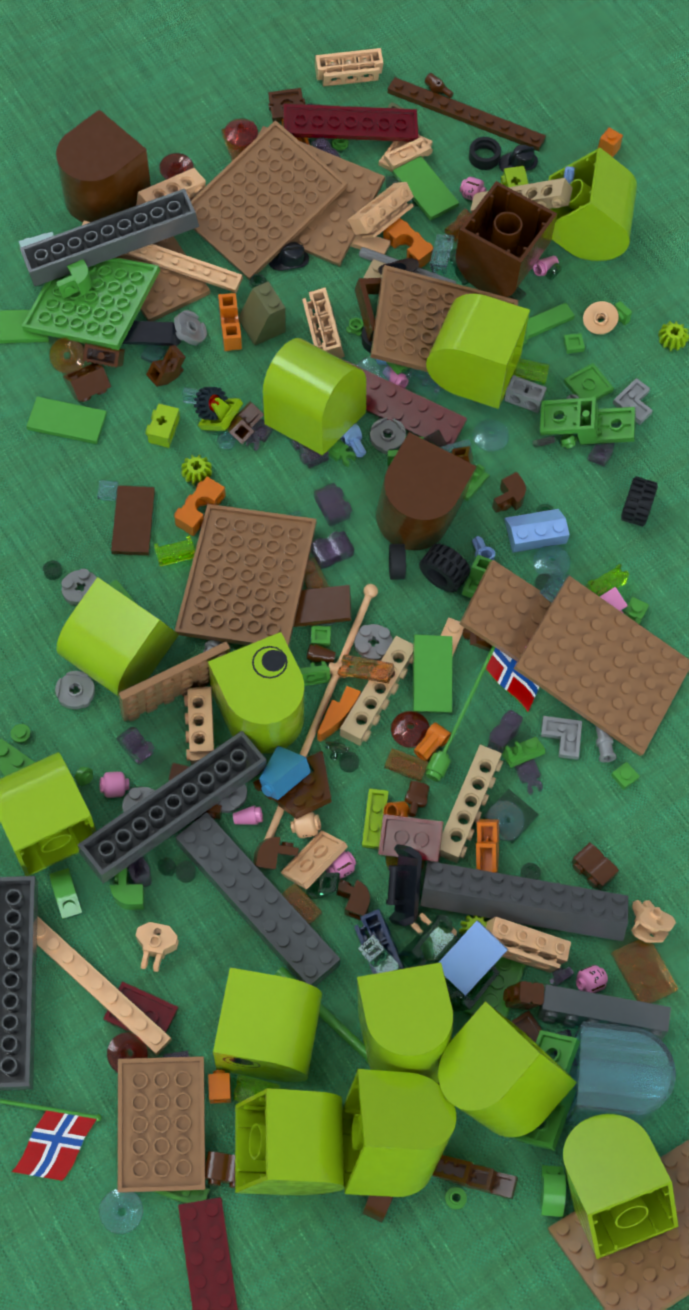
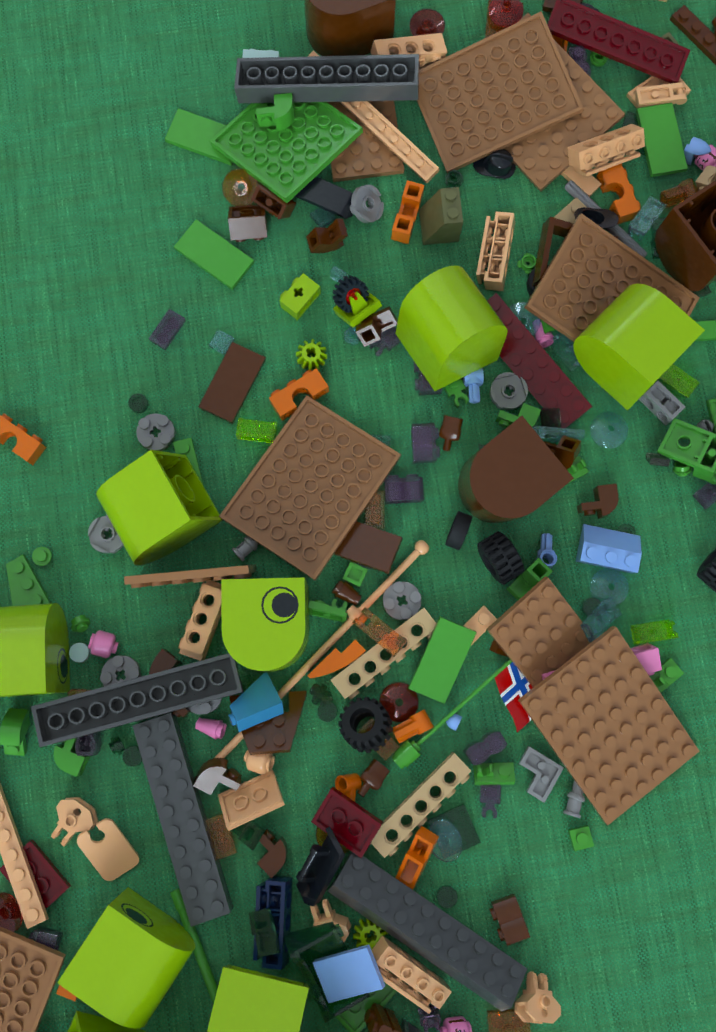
camera: 25 degrees right, 15 degrees up
brick [116,727,155,765] -> none
bright pink head [326,851,356,880] -> none
lime plate [362,789,389,849] -> none
none -> light aqua tile [69,643,90,662]
none -> light nougat piece [77,818,139,881]
none -> plate [149,309,186,350]
none -> black tyre [339,697,393,753]
none -> reddish brown piece [439,415,463,452]
none -> light blue hinge [446,714,462,731]
none -> light blue plate [684,137,711,165]

